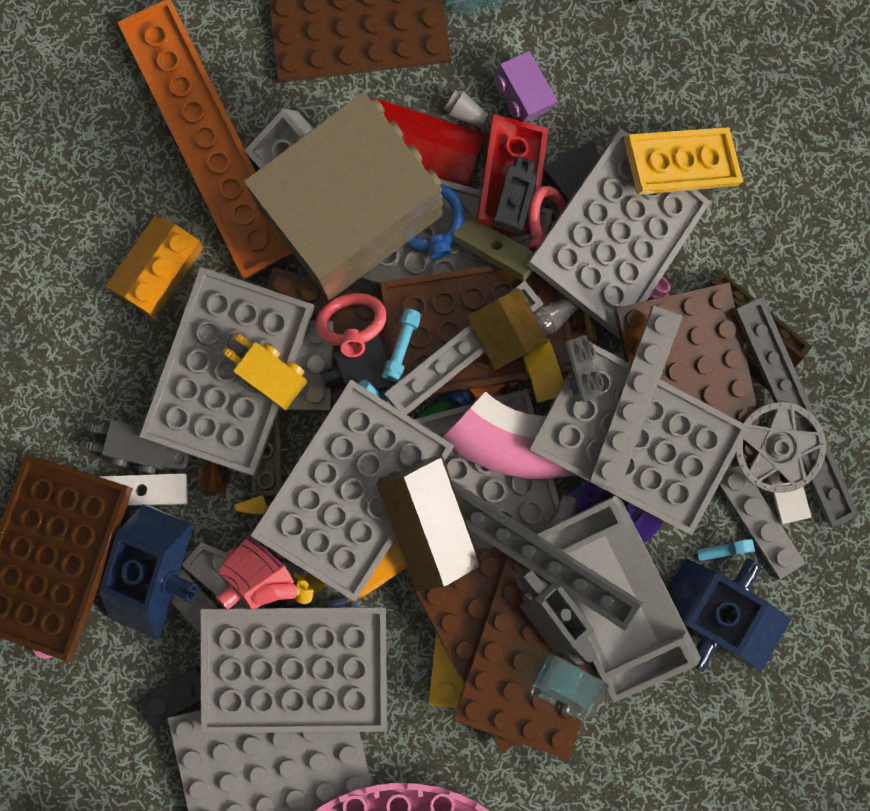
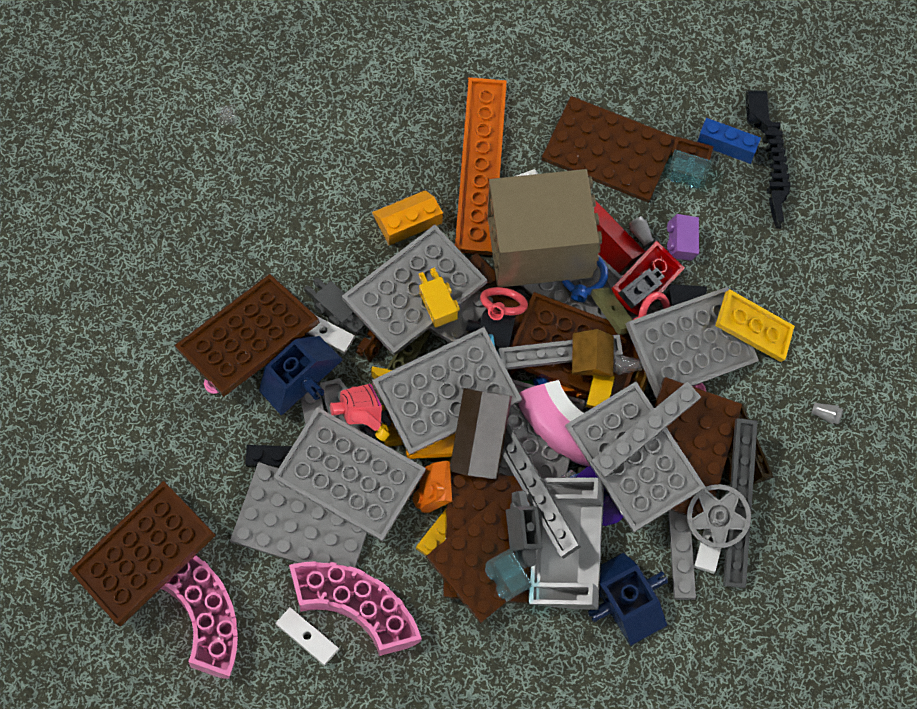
camera: 25 degrees right, 15 degrees down
medium azure bar [382,308,421,382] -> none
dark grey hinge [560,335,603,403] -> none
medium azure bar [697,539,755,561] -> none
none -> orange slope [413,461,452,513]
none -> light grey cone [811,402,844,425]

